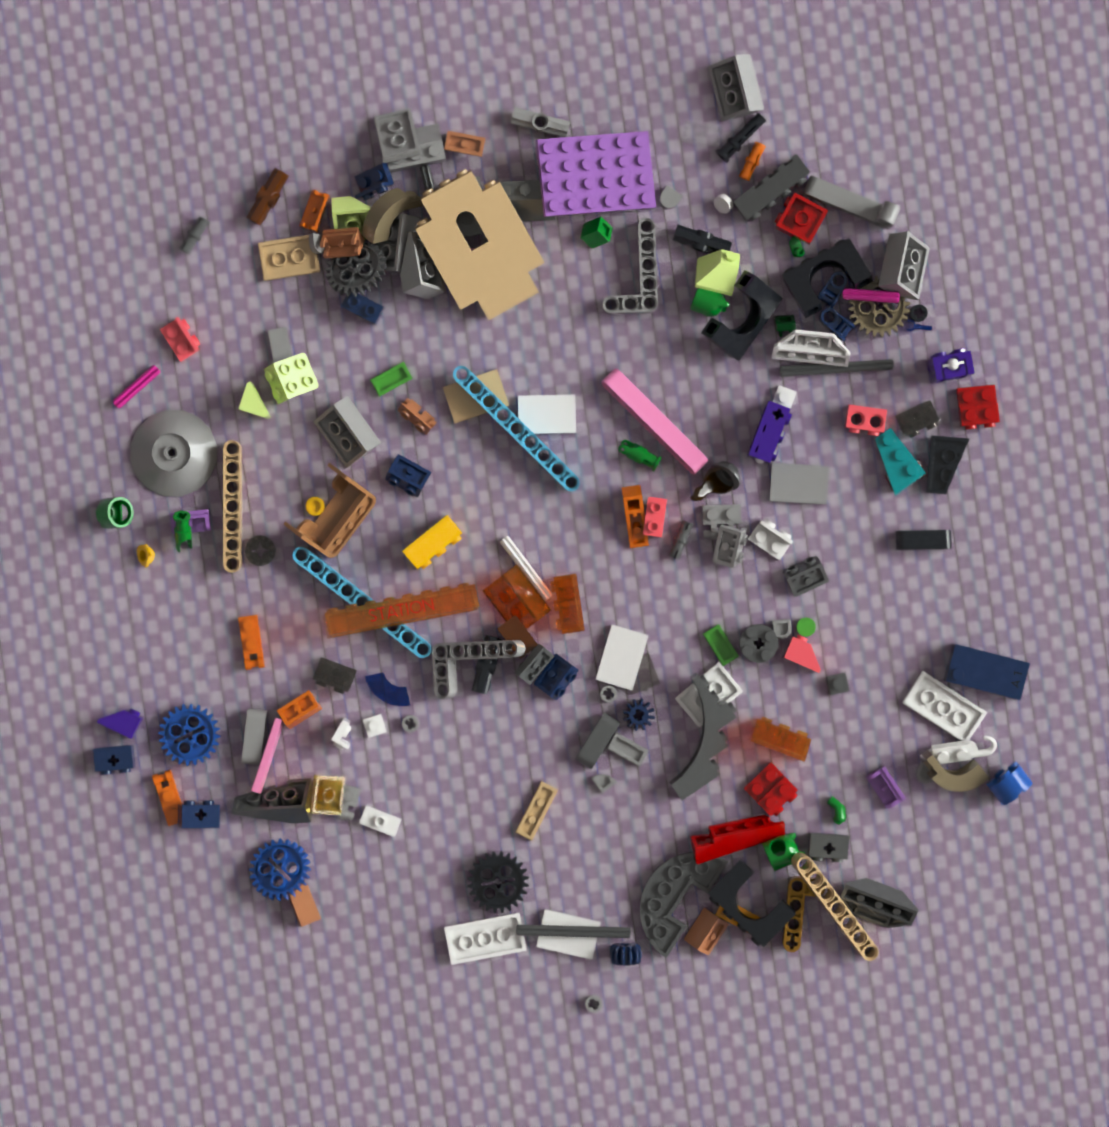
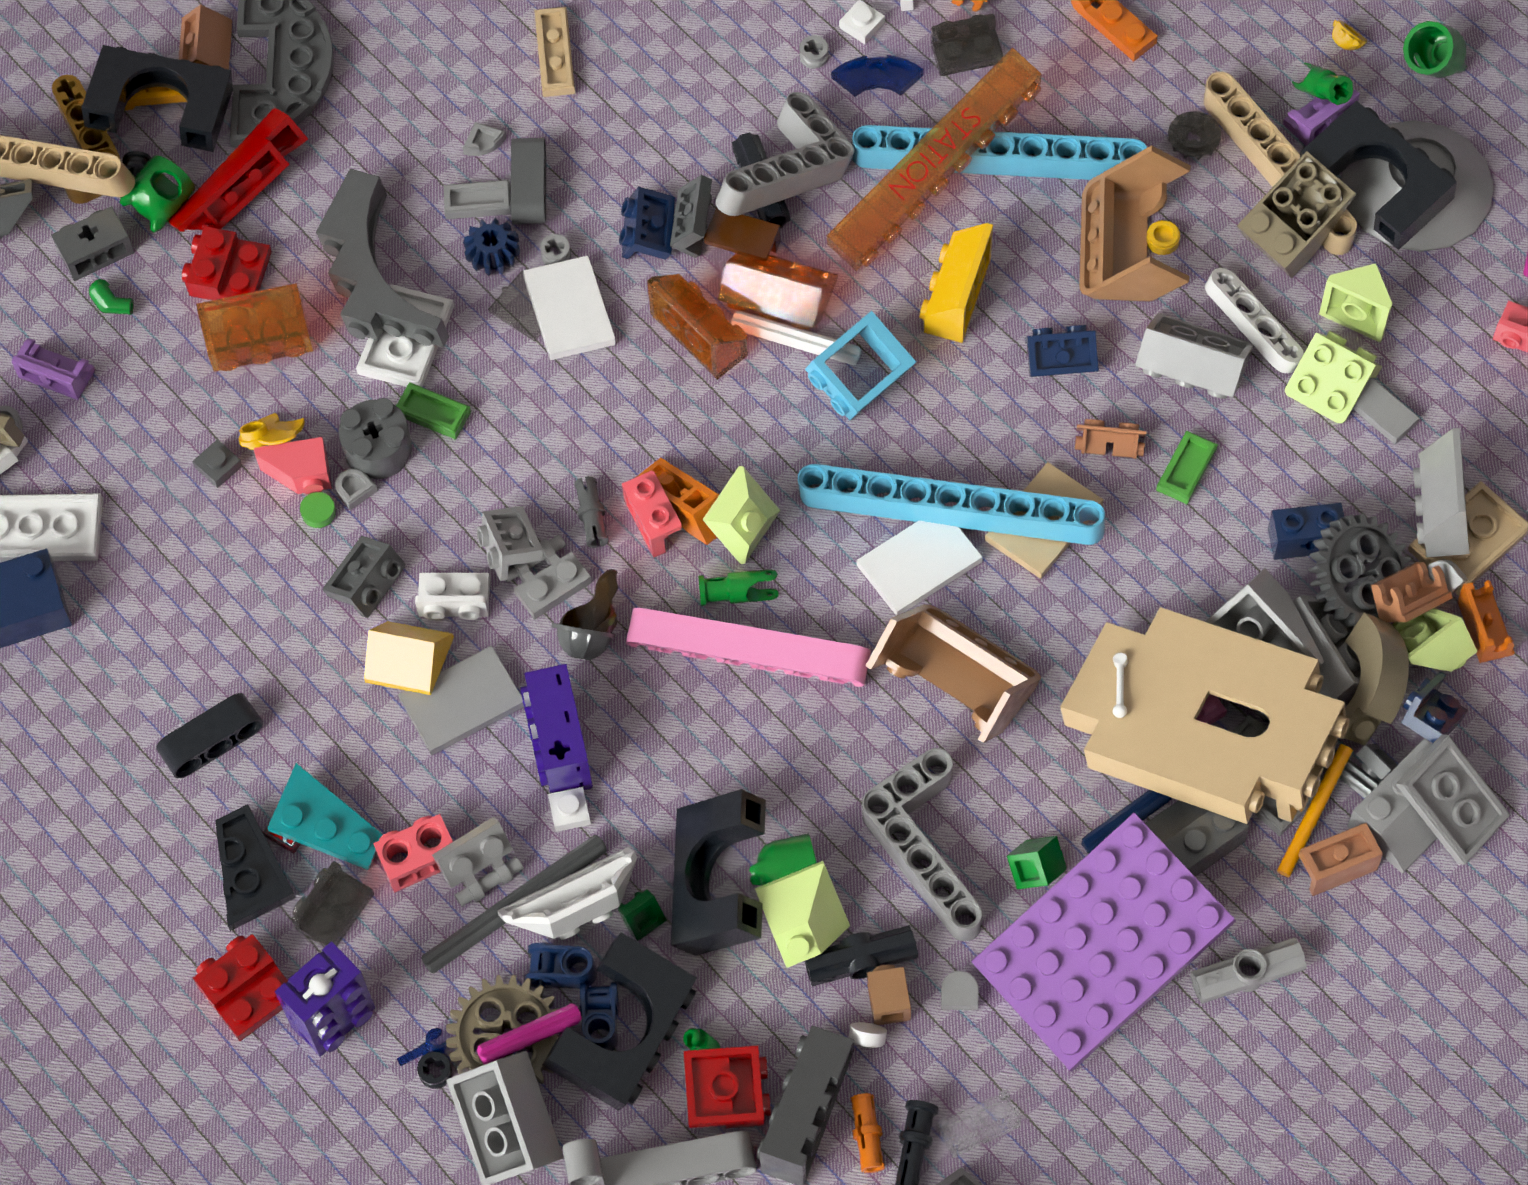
camera: 150 degrees right, 25 degrees down
none -> black bush [122,151,151,177]
none -> yellow plate [238,413,305,450]
none -> slope [364,621,454,695]
none -> light grey plate [432,817,524,907]
none -> yellowish green slope [703,466,781,564]
none -> medium azure window [805,310,916,420]
none -> medium nougat windscreen [866,604,1041,743]
none -> medium nougat brick [867,965,911,1025]
none -> dark blue axle [1081,790,1172,854]
none -> white hinge [1113,653,1128,718]
none -> white beam [1205,268,1304,373]
none -> dark tan slope [1237,151,1356,278]
none -> light orange bar [1277,744,1353,877]
none -> black arch [1300,101,1457,250]
none -> dark grey plate [1356,743,1398,780]
none -> light grey slope [1413,428,1469,557]

